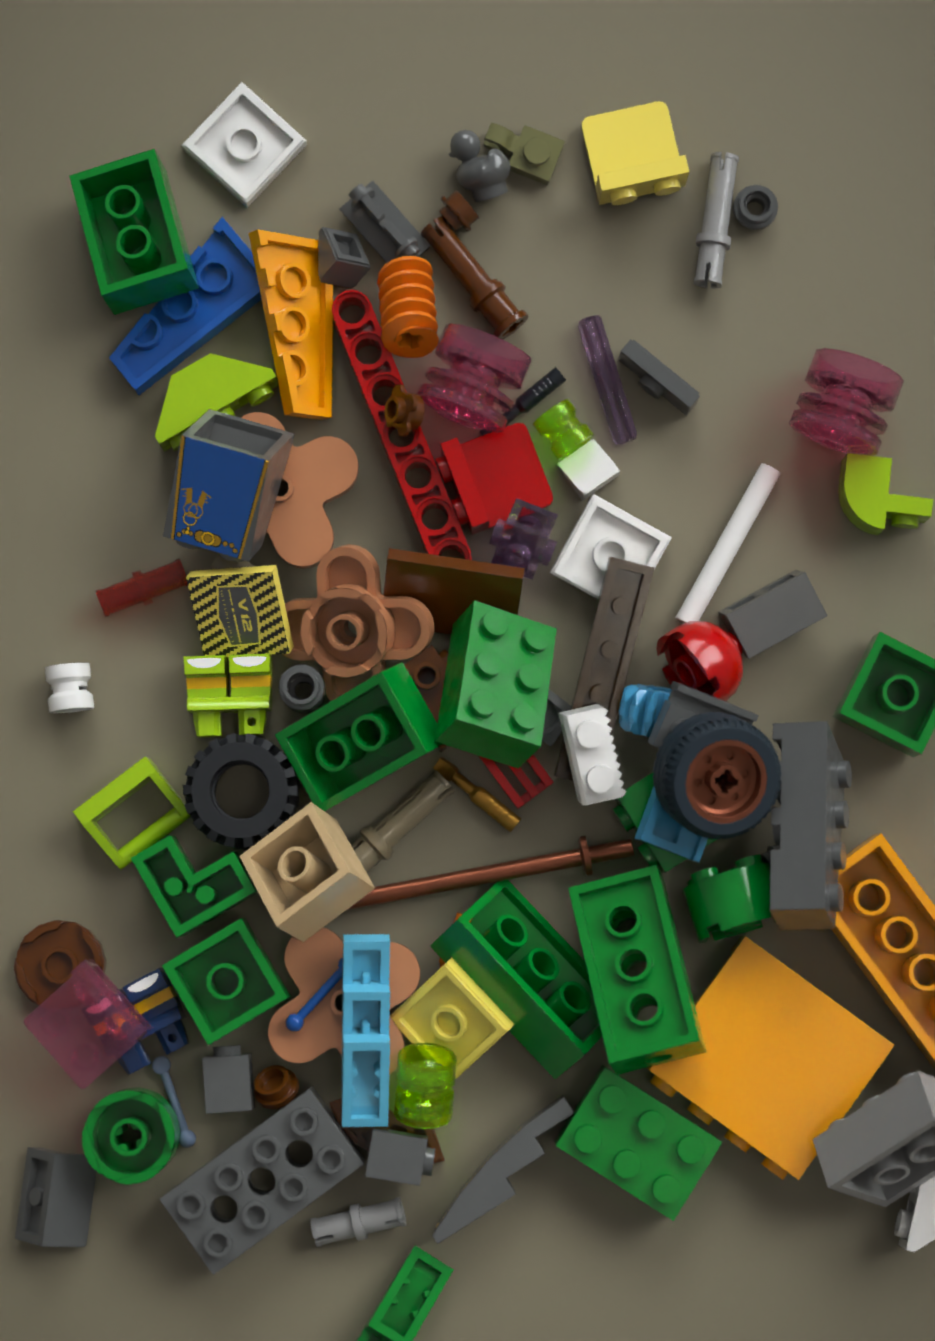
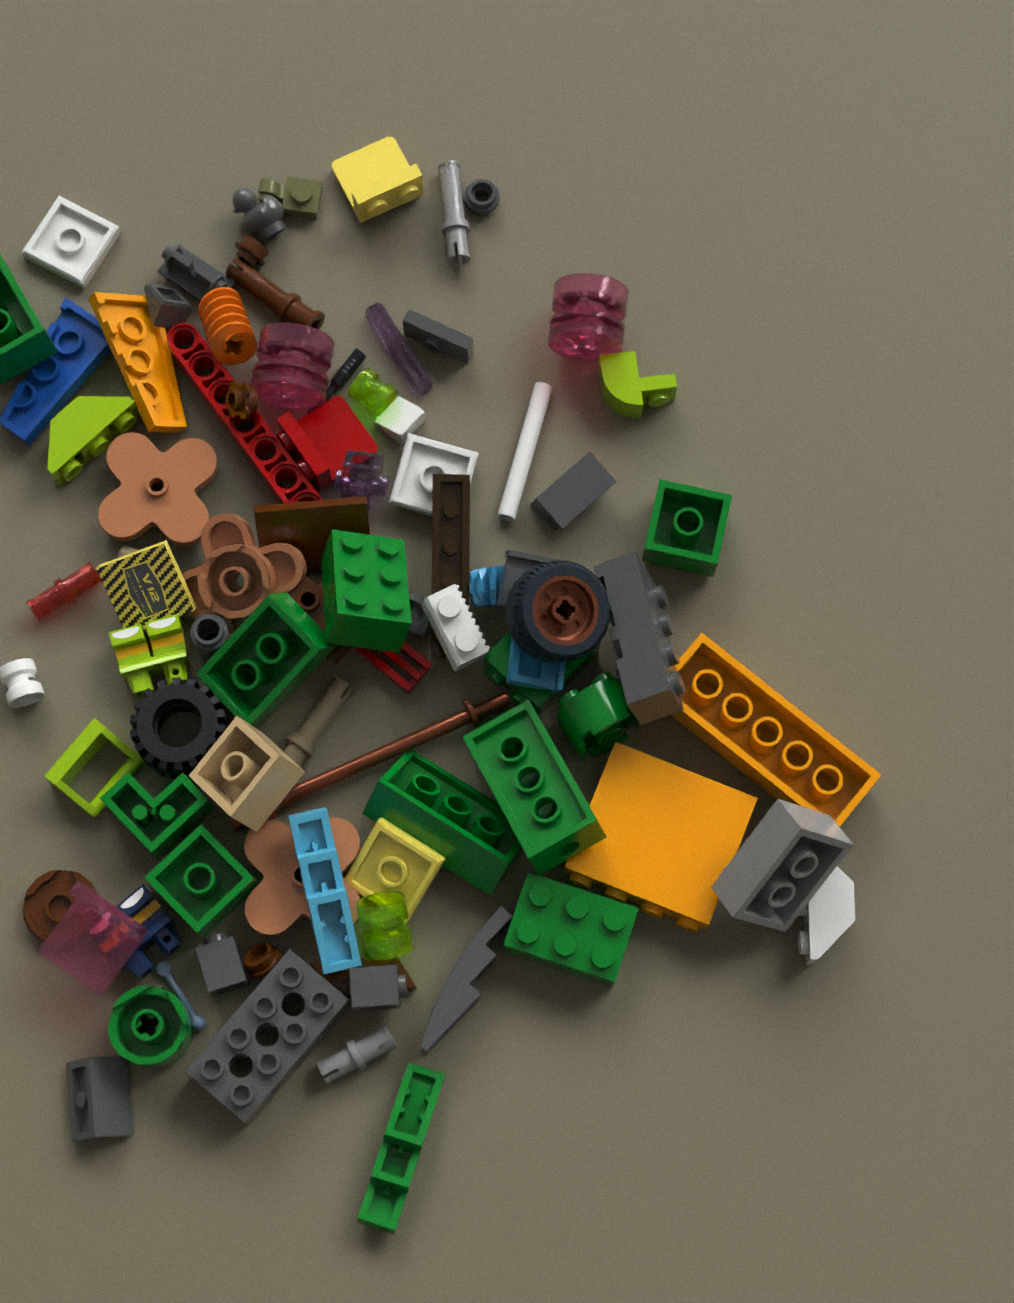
camera: 15 degrees left, 10 degrees down
slope [163,409,295,562] -> none
blue hinge [285,957,343,1032] -> none
pearl gold piece [433,757,522,833] -> none
red cylinder [656,621,743,701] -> none

